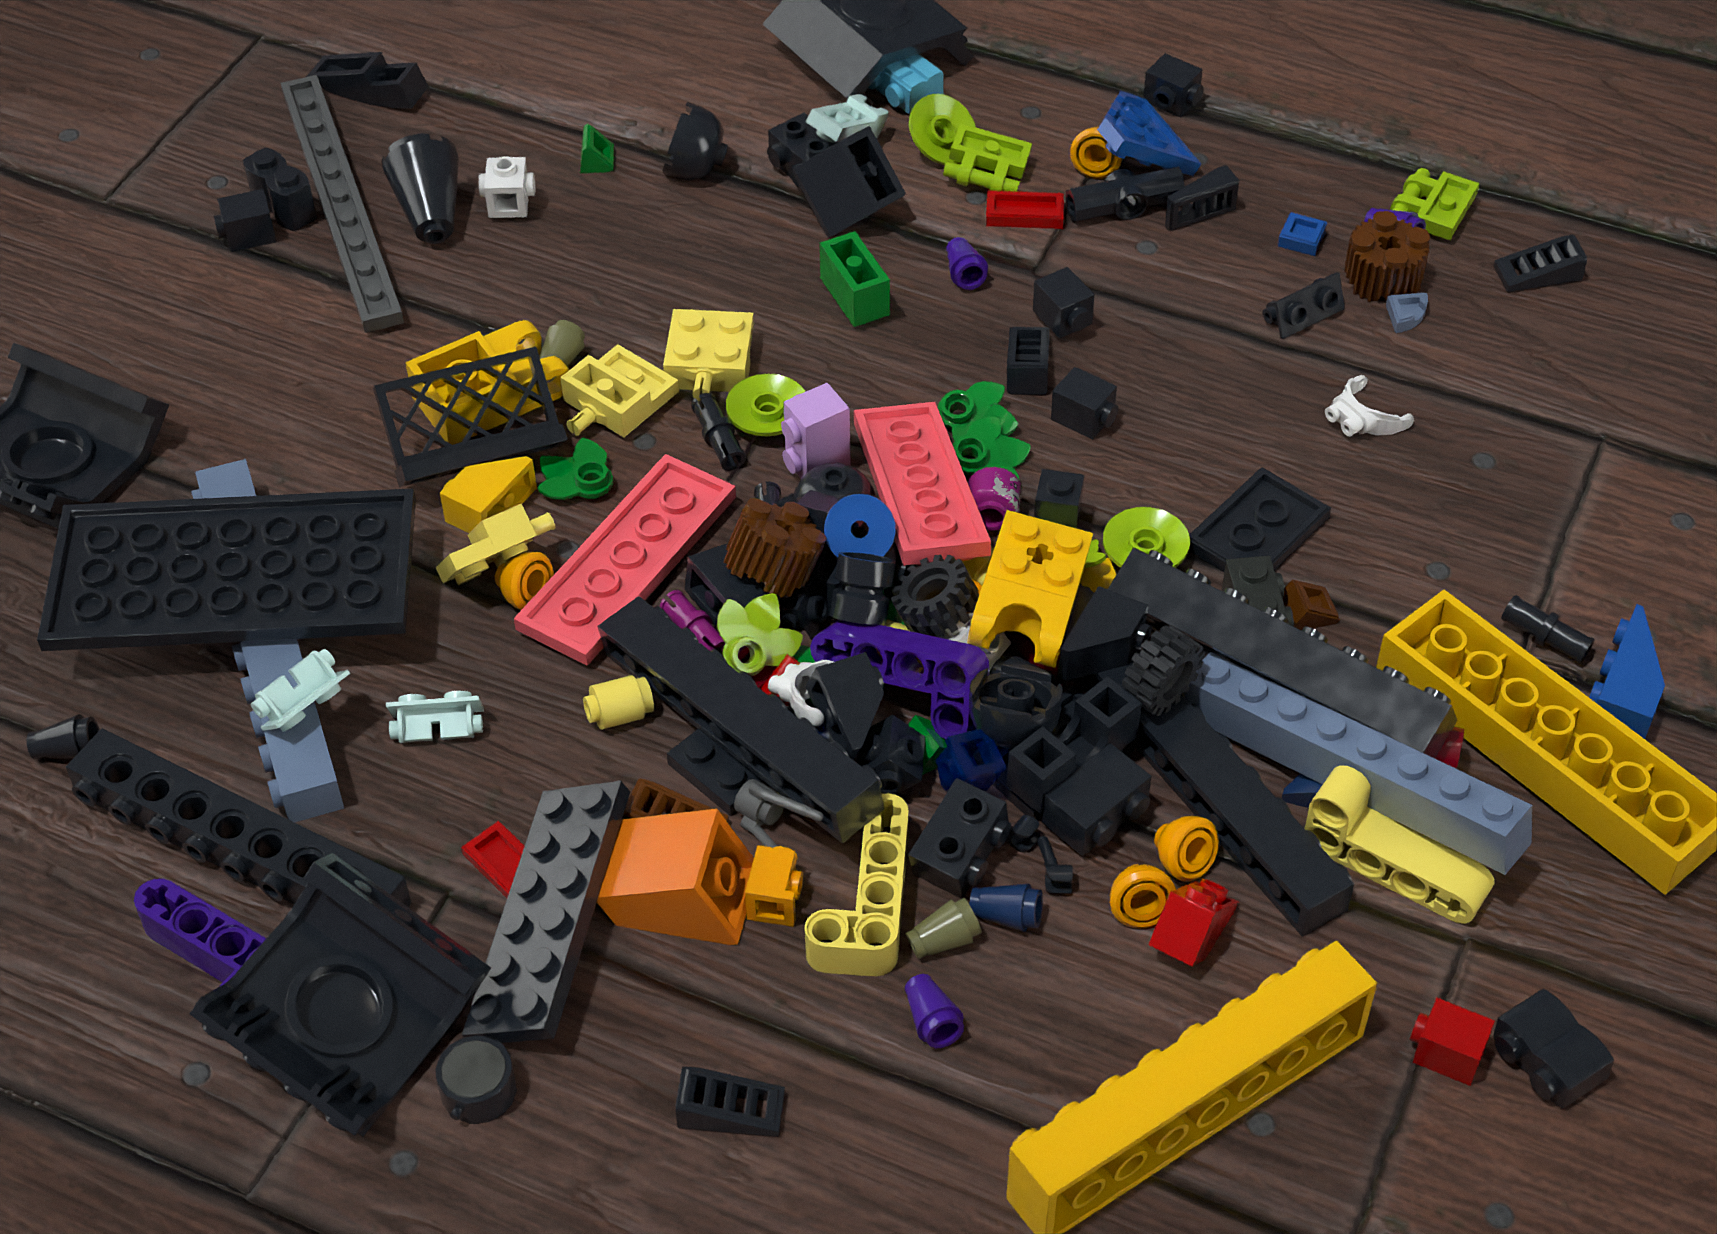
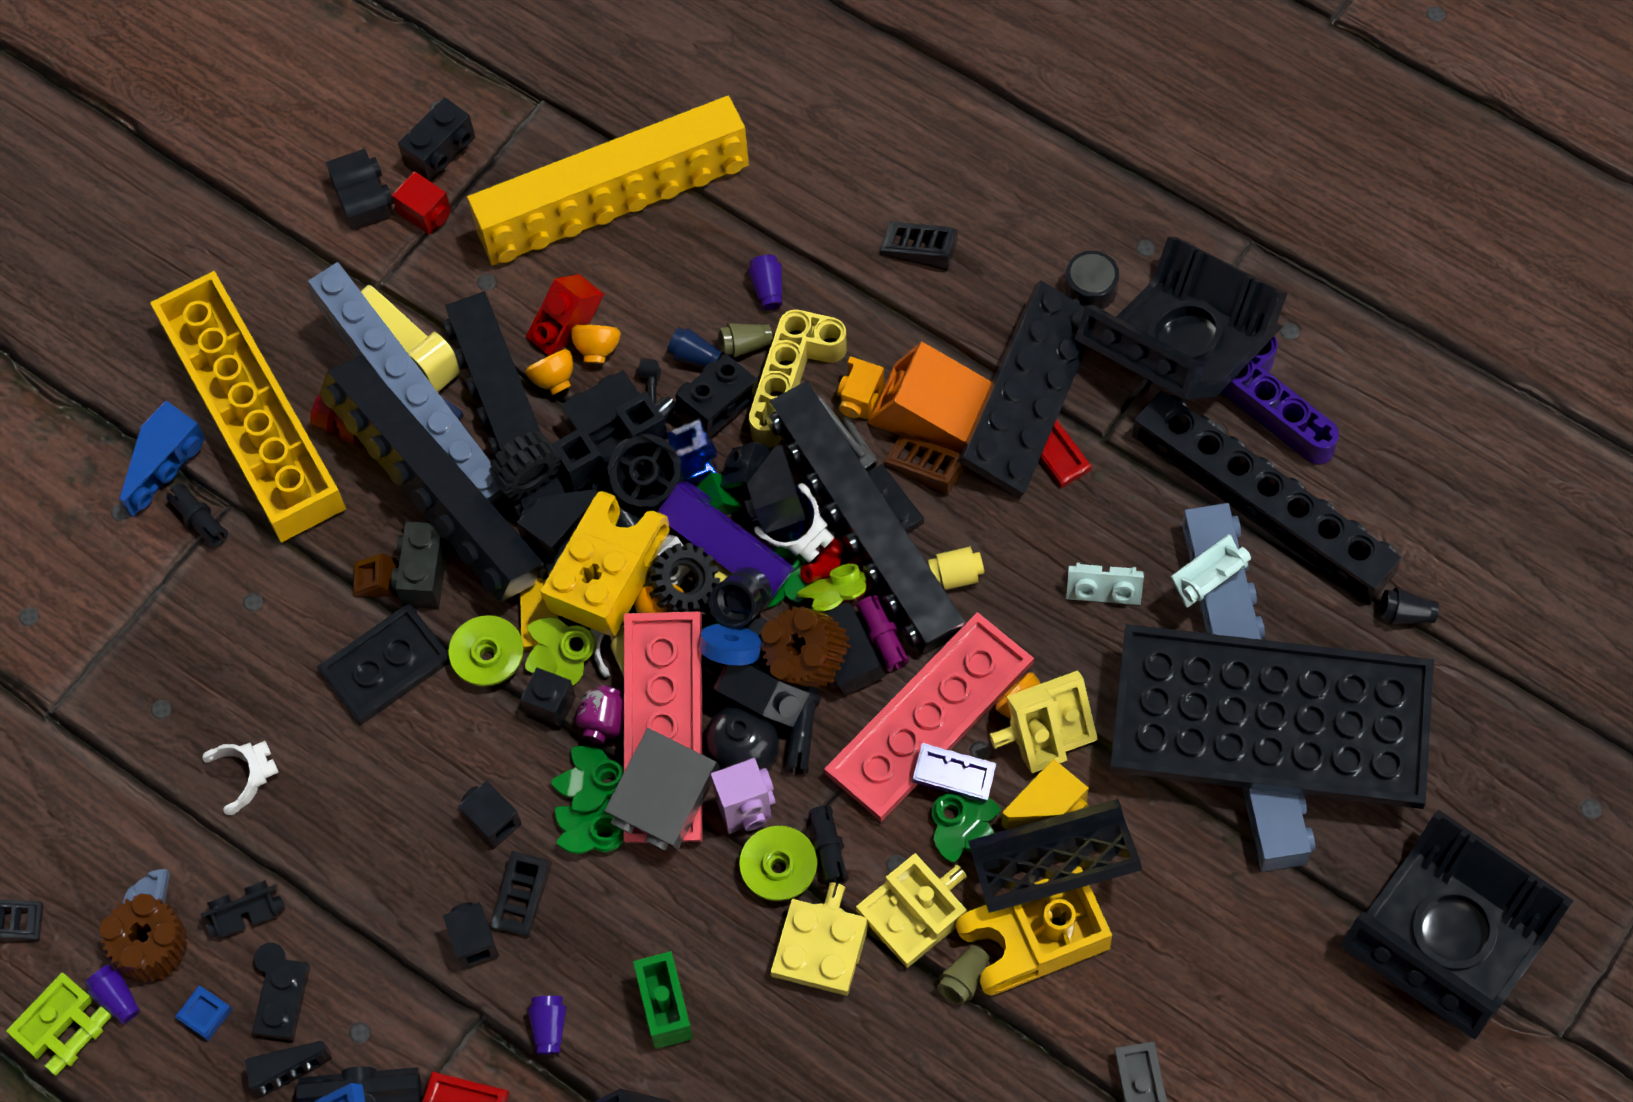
camera: 165 degrees left, 15 degrees up
none -> black hinge [252,942,310,1042]
none -> black brick [398,97,476,182]
none -> dark grey brick [604,728,720,851]
none -> plate [911,743,996,803]

